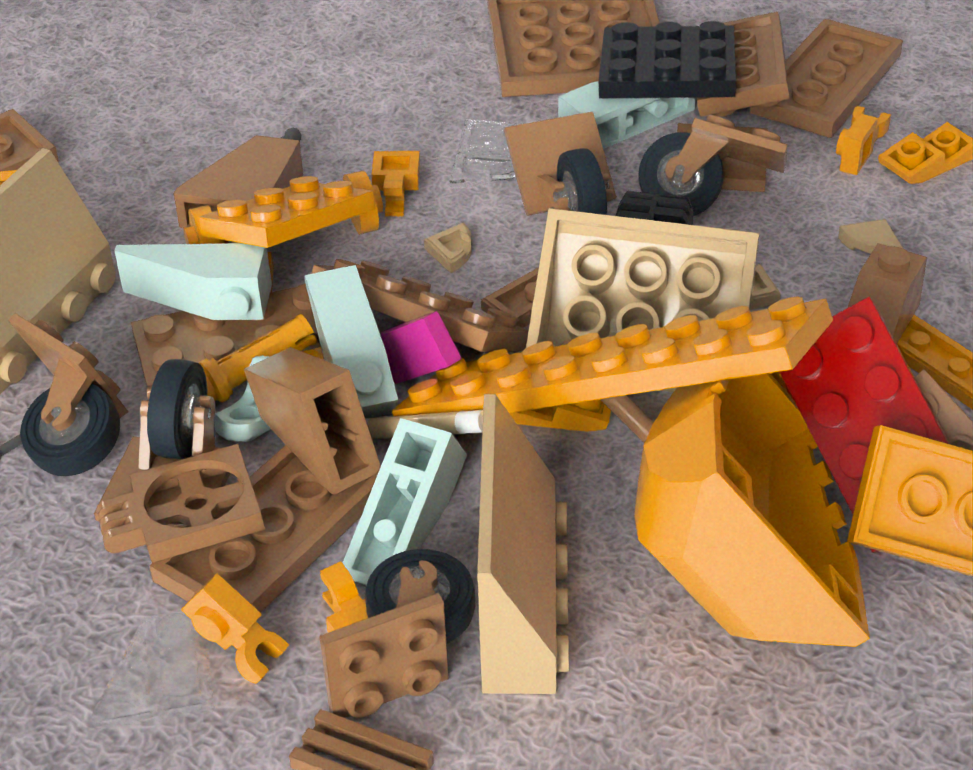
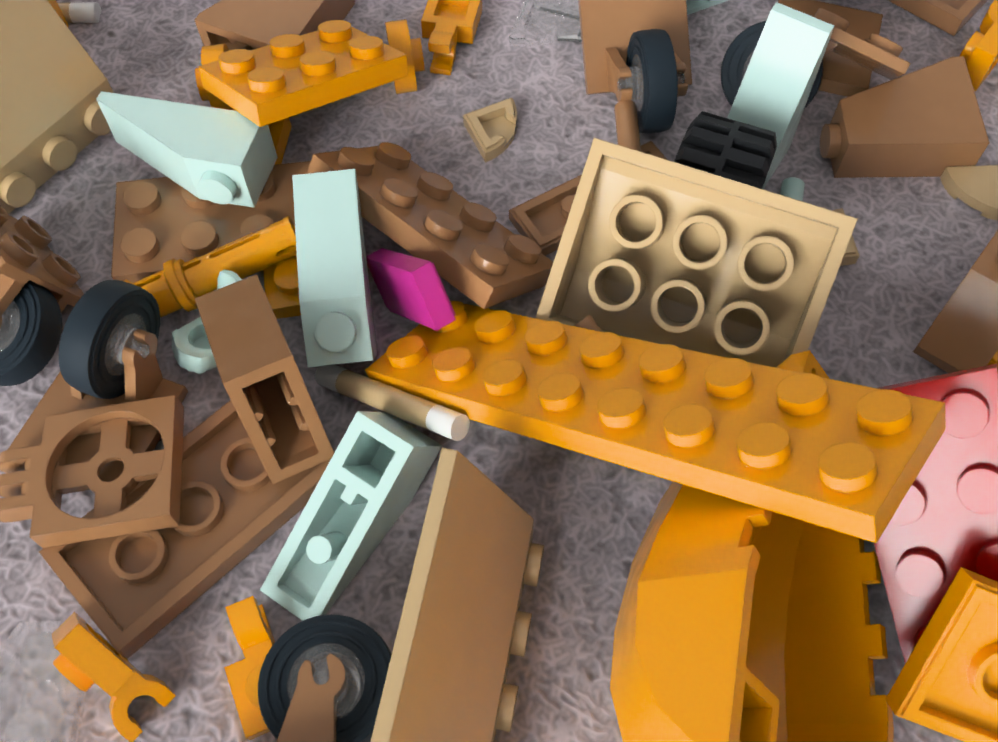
camera: 10 degrees right, 20 degrees up
none -> light aqua slope [727,2,834,189]
none -> medium nougat slope [820,56,990,178]

